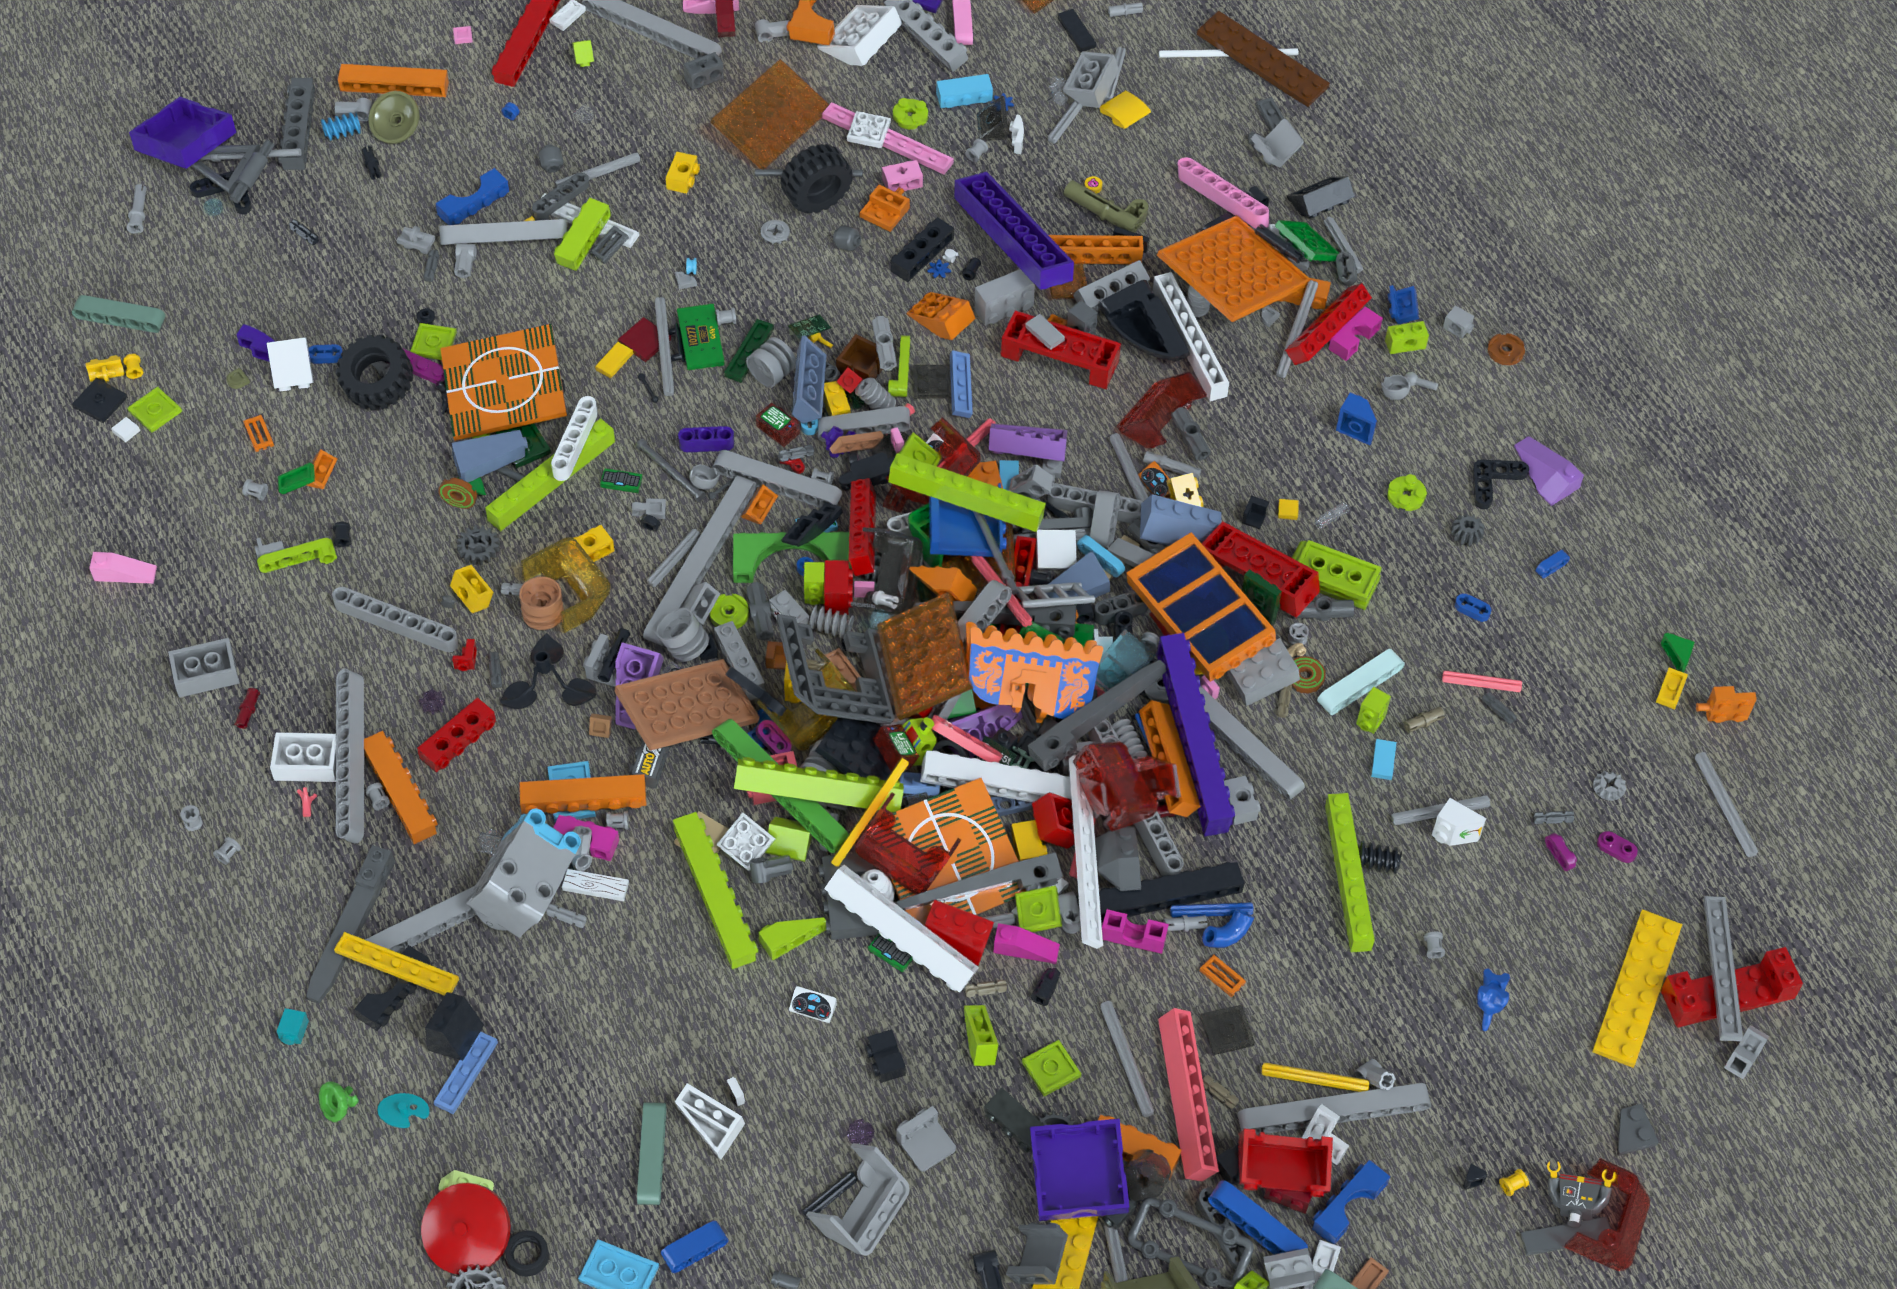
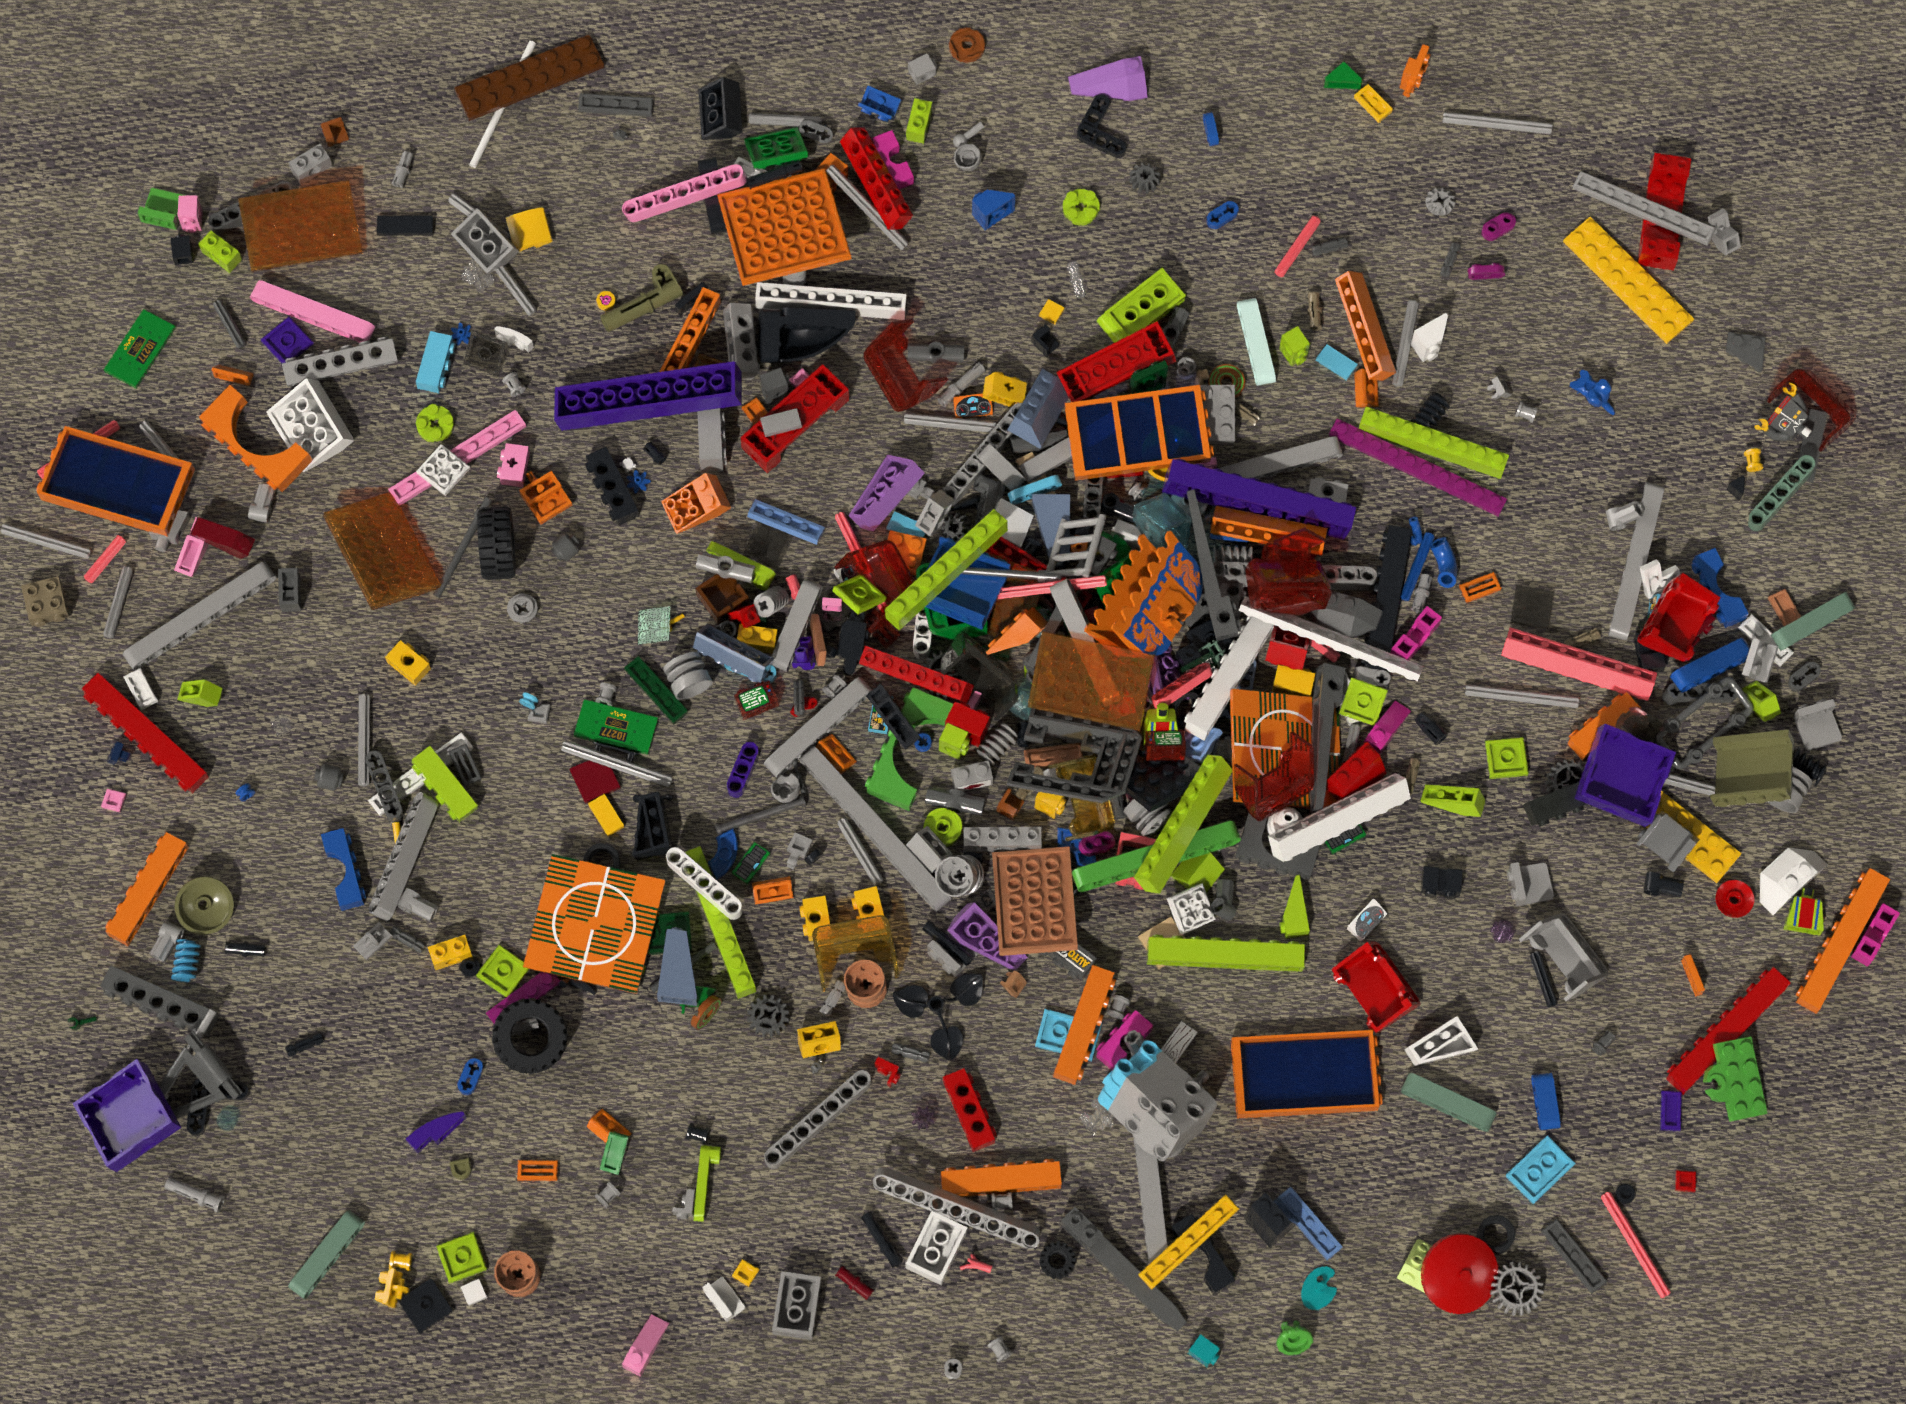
camera: 65 degrees left, 15 degrees up
white brick [267,338,314,391] -> none
black beam [725,666,787,716] -> none
white tile [727,1077,745,1106] -> none
yellow tile [831,758,909,867] -> none
white pin [872,590,899,609] -> none
light grey bracket [1251,119,1304,168] -> none
yellow axle [1262,1063,1369,1092] -> none
none -> dark green hand [67,1016,97,1031]
none -> dark blue tile [107,741,130,765]
none -> yellow brick [428,935,473,970]
none -> nougat wheel [494,1251,541,1297]
none -> black tyre [583,843,621,869]
none -> black wedge [632,791,673,861]
none -> white panel [702,1277,745,1322]
none -> blue tile [708,829,738,880]
none -> yellow tile [732,1259,759,1287]
none -> orange slope [752,876,794,905]
none -> yellow brick [851,886,886,933]
none -> black pin [861,1211,903,1268]
none -> black tyre [1040,1241,1076,1280]
none -> clear blue window [1231,1030,1382,1118]
none -> magenta plate [1328,419,1507,517]
none -> red windscreen [1331,941,1421,1033]
none -> orange brick [1335,271,1396,381]
none -> orange slope [1354,369,1379,407]
none -> blue arm [1409,516,1423,546]
none -> light grey tile [1487,376,1512,399]
none -> sand green beam [1748,455,1815,531]

